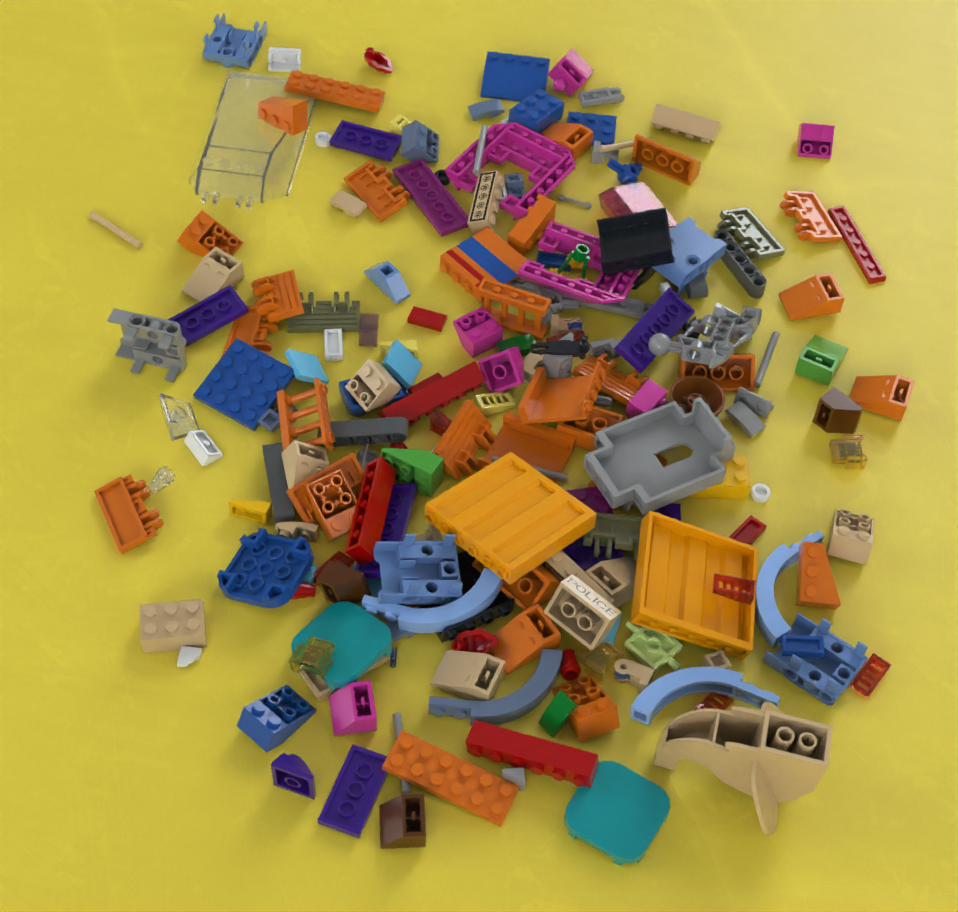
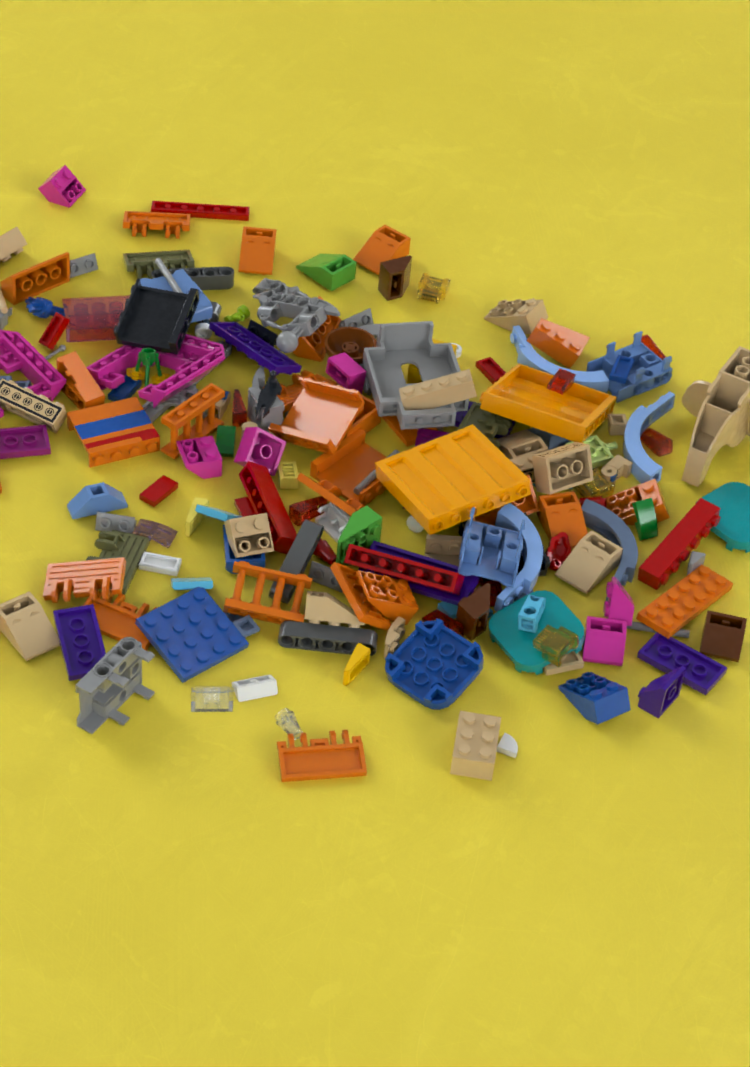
camera: 75 degrees left, 10 degrees down
none -> red tile [39,312,70,350]
none -> light grey hinge [70,253,98,278]
none -> light grey hinge [95,512,137,534]
none -> light grey bar [155,258,183,293]
none -> lime piece [224,305,250,322]
none -> tan brick [399,369,477,411]
none -> medium azure leg [518,594,546,633]
none -> dark pink slope [603,577,634,626]

